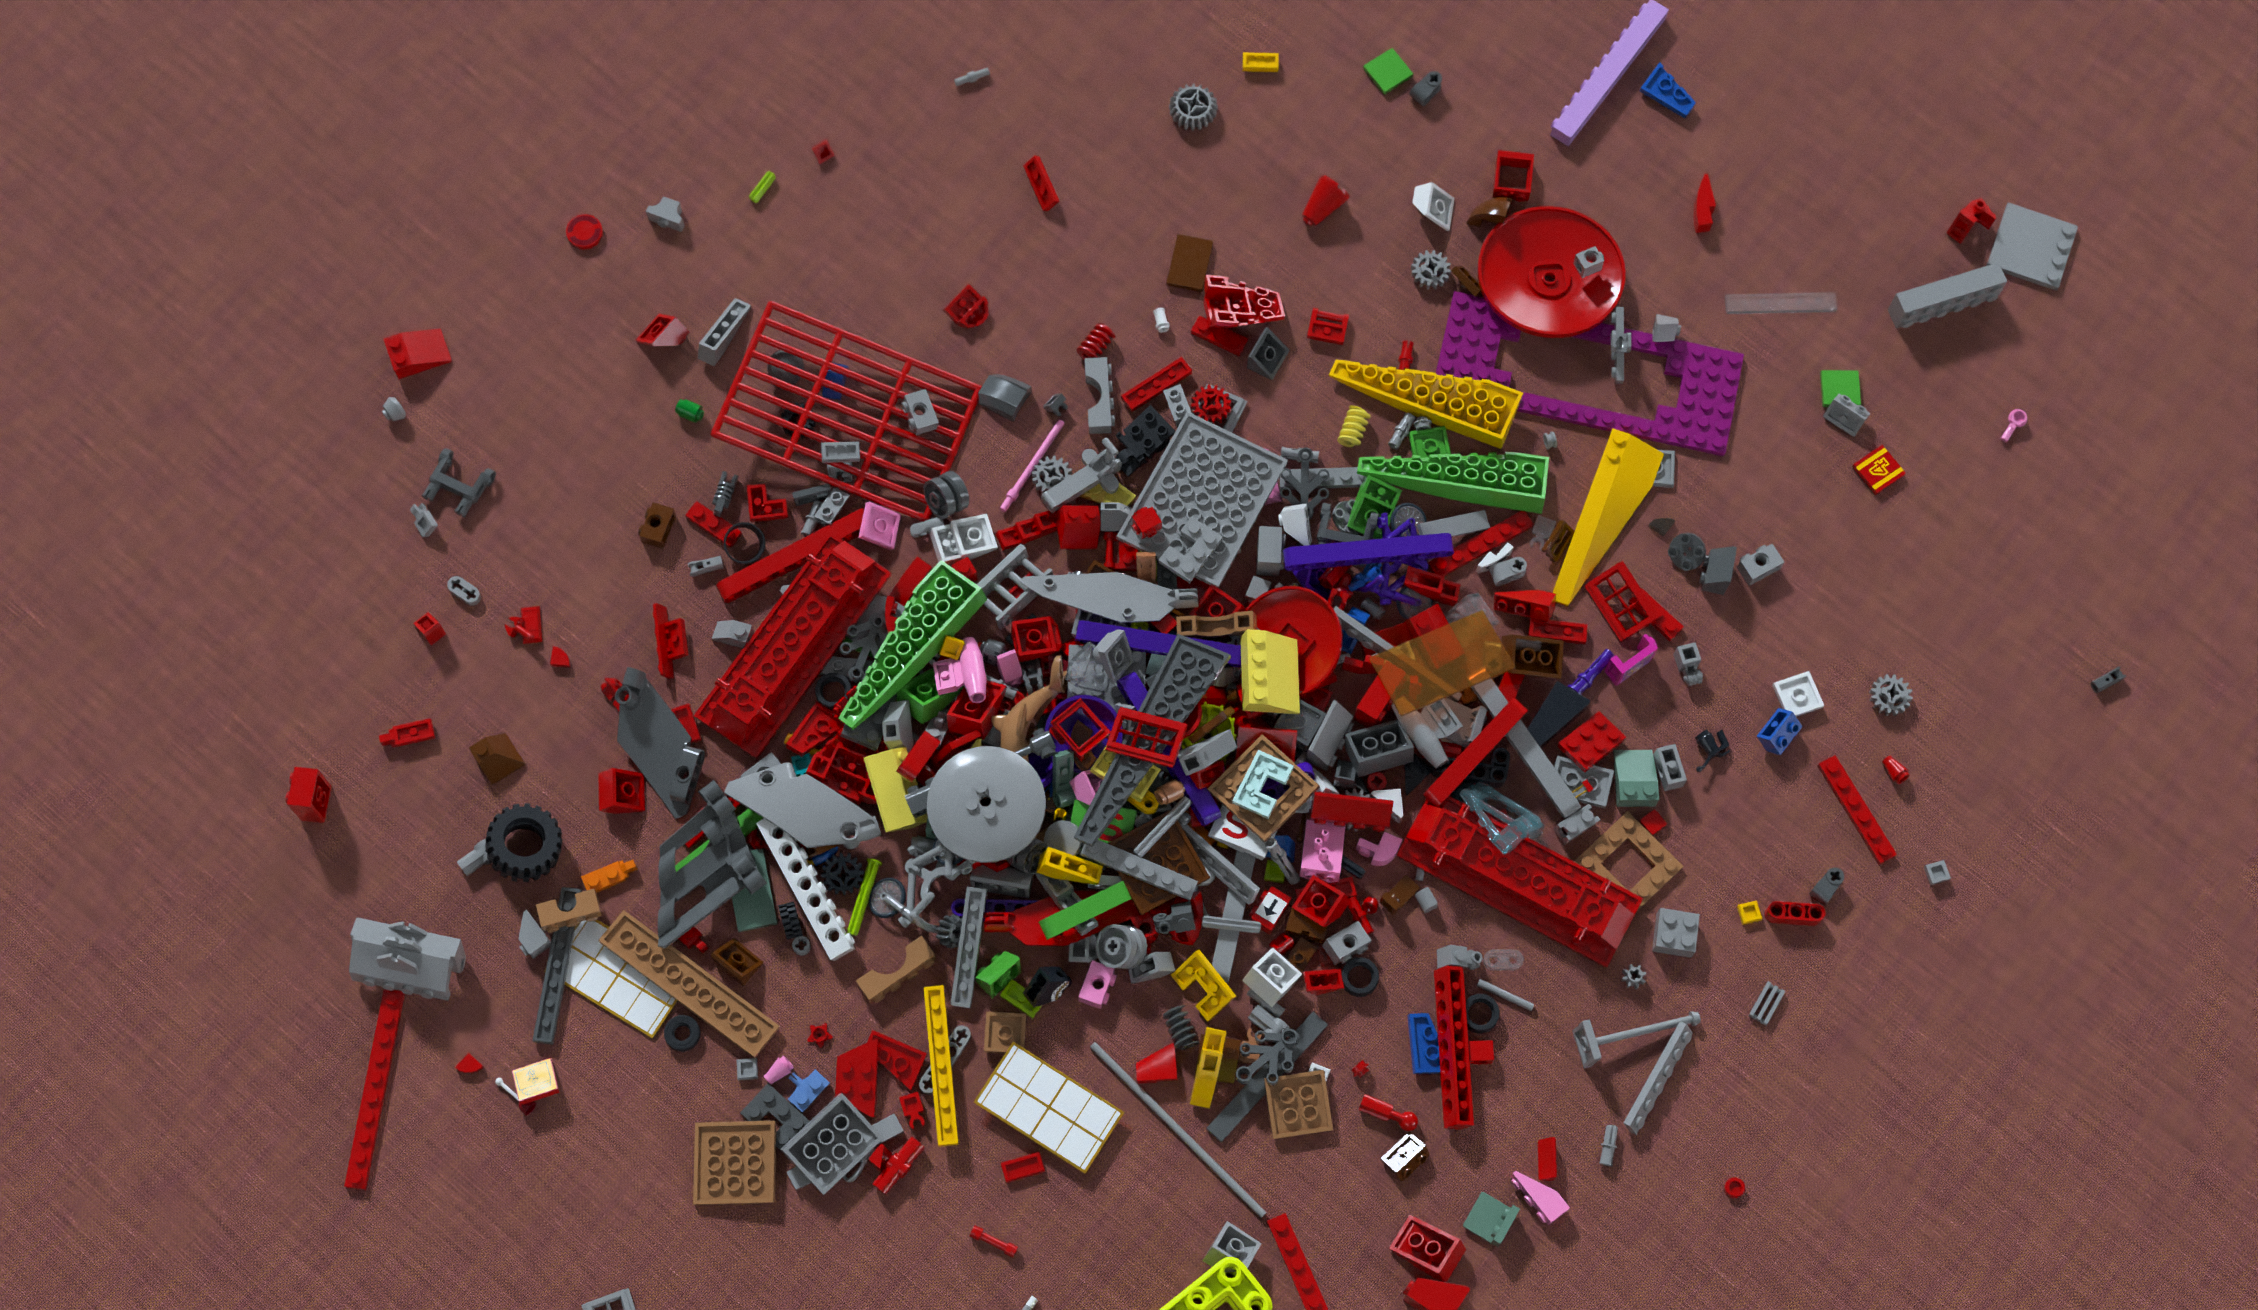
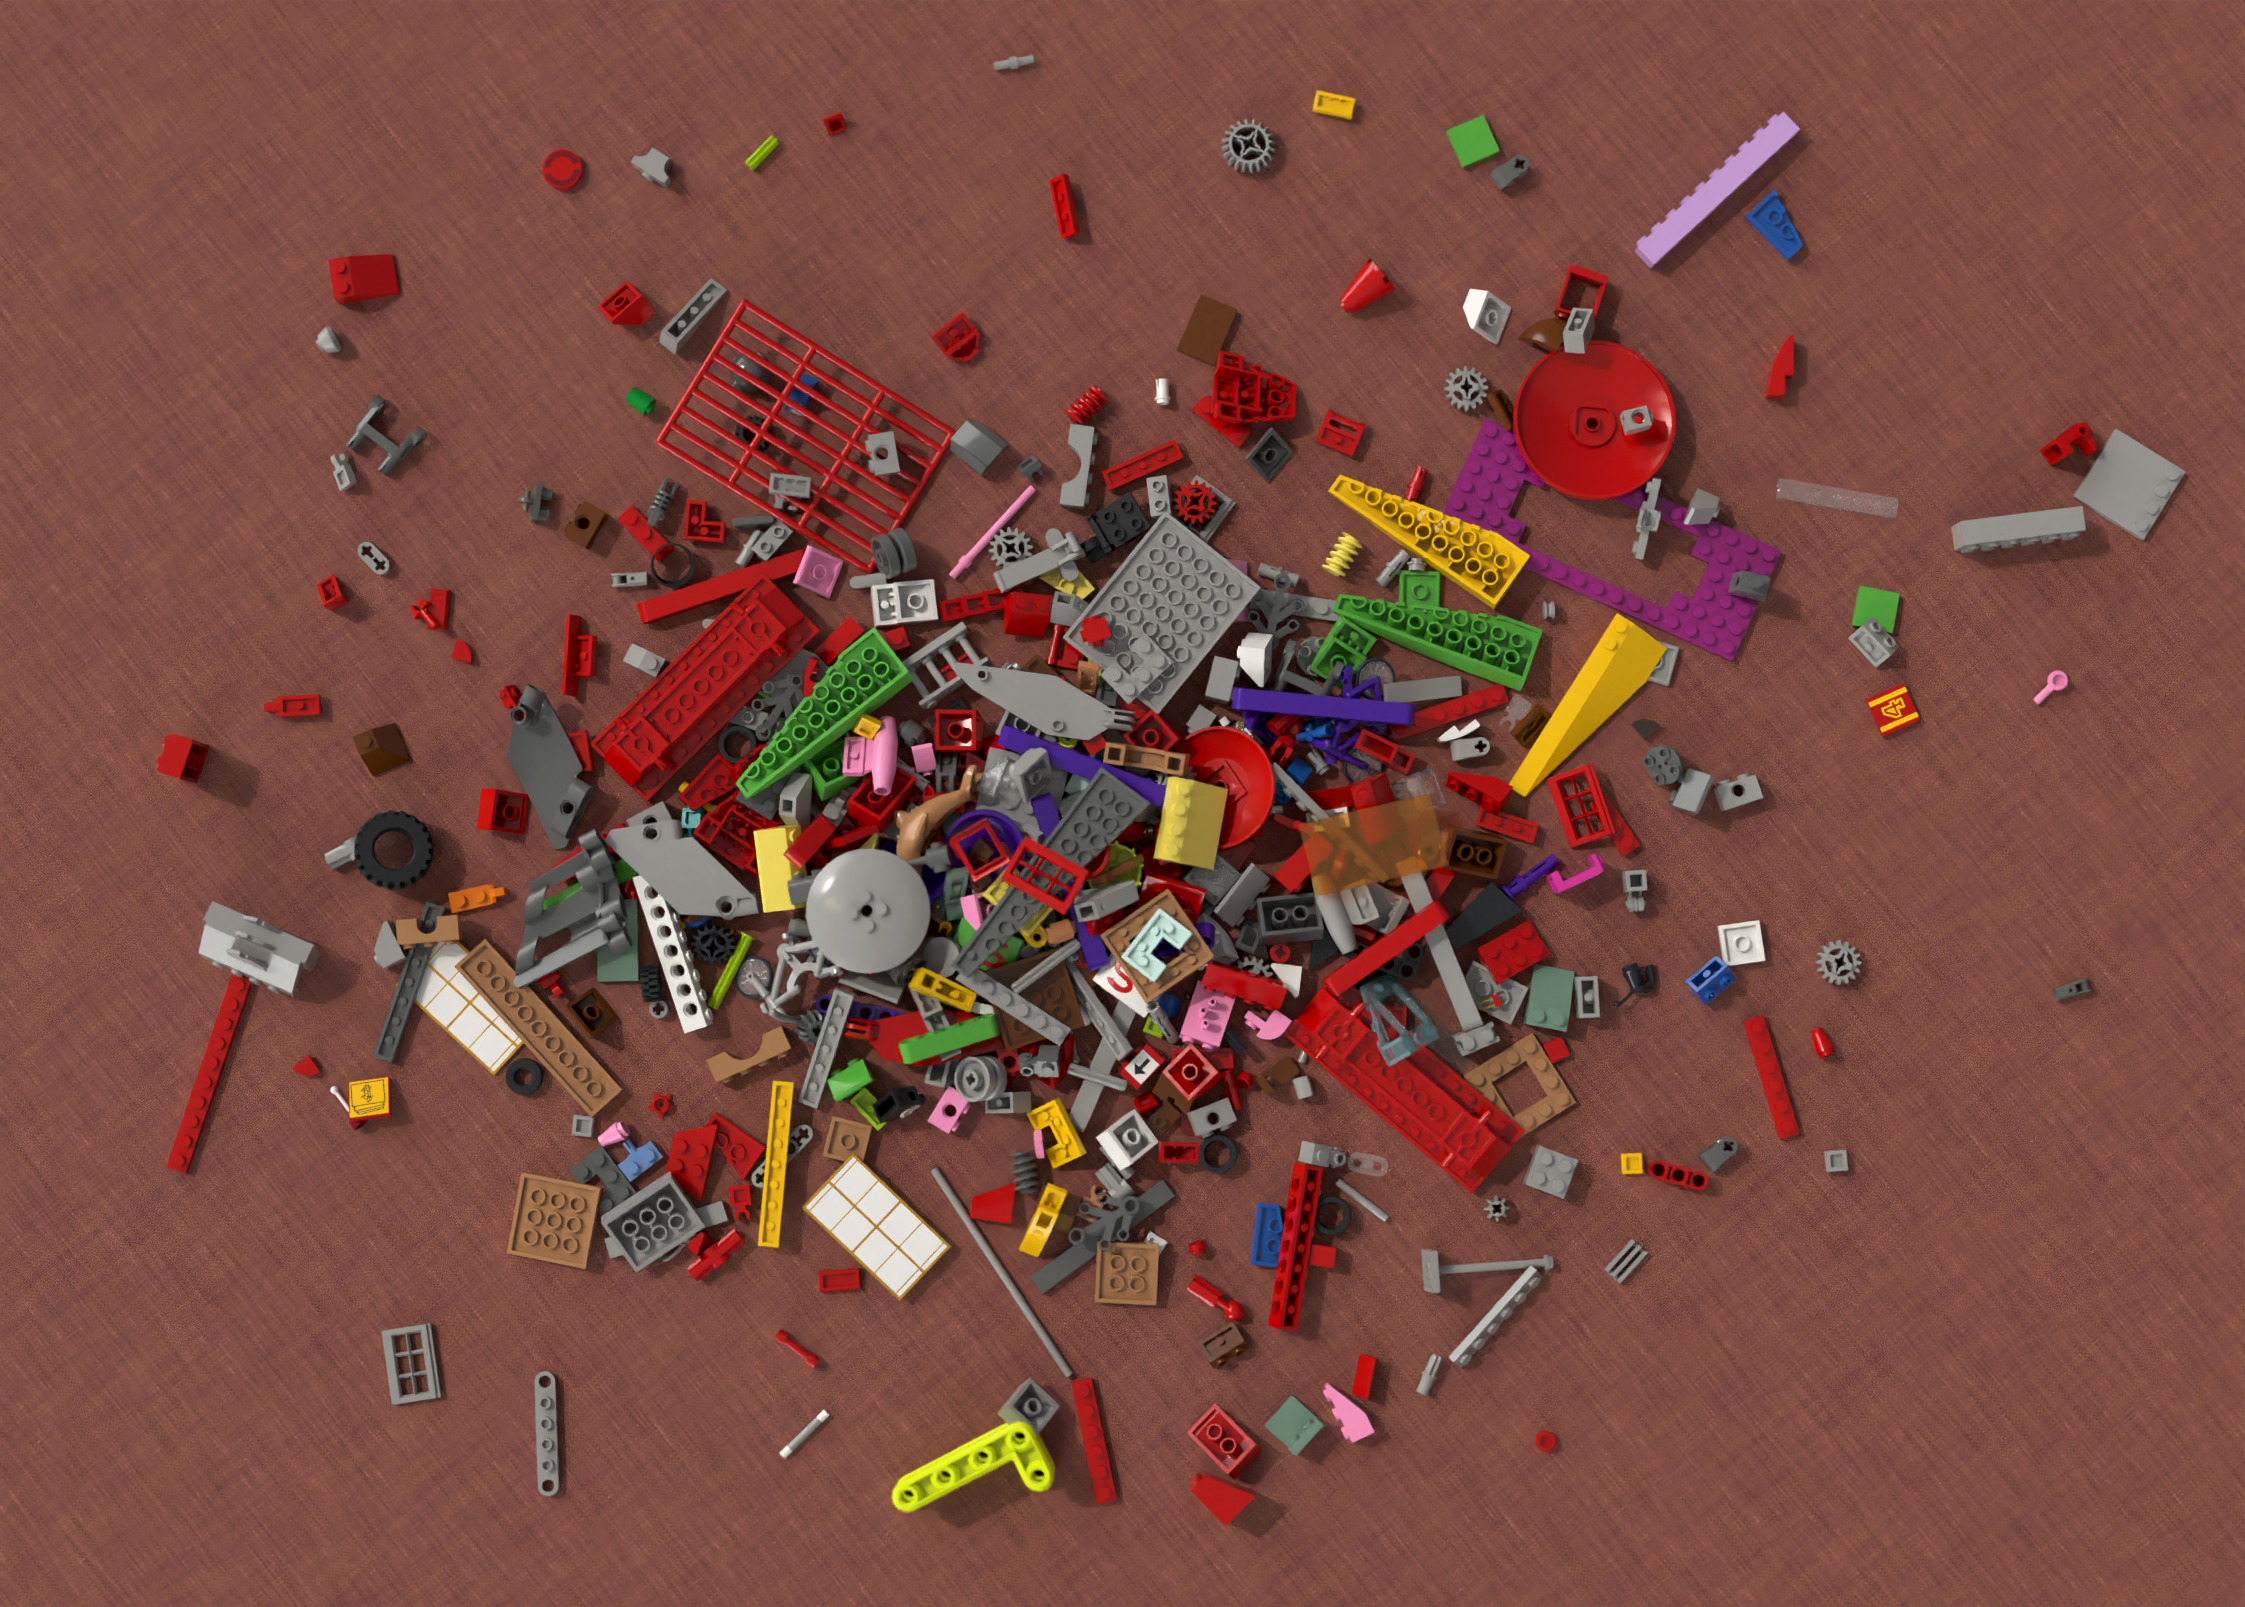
camera: 15 degrees right, 15 degrees up
none -> dark grey hips [518,483,553,522]
none -> bright pink tile [1033,1129,1045,1159]
none -> light grey brick [1563,308,1595,354]
none -> dark grey torso [1728,571,1771,602]

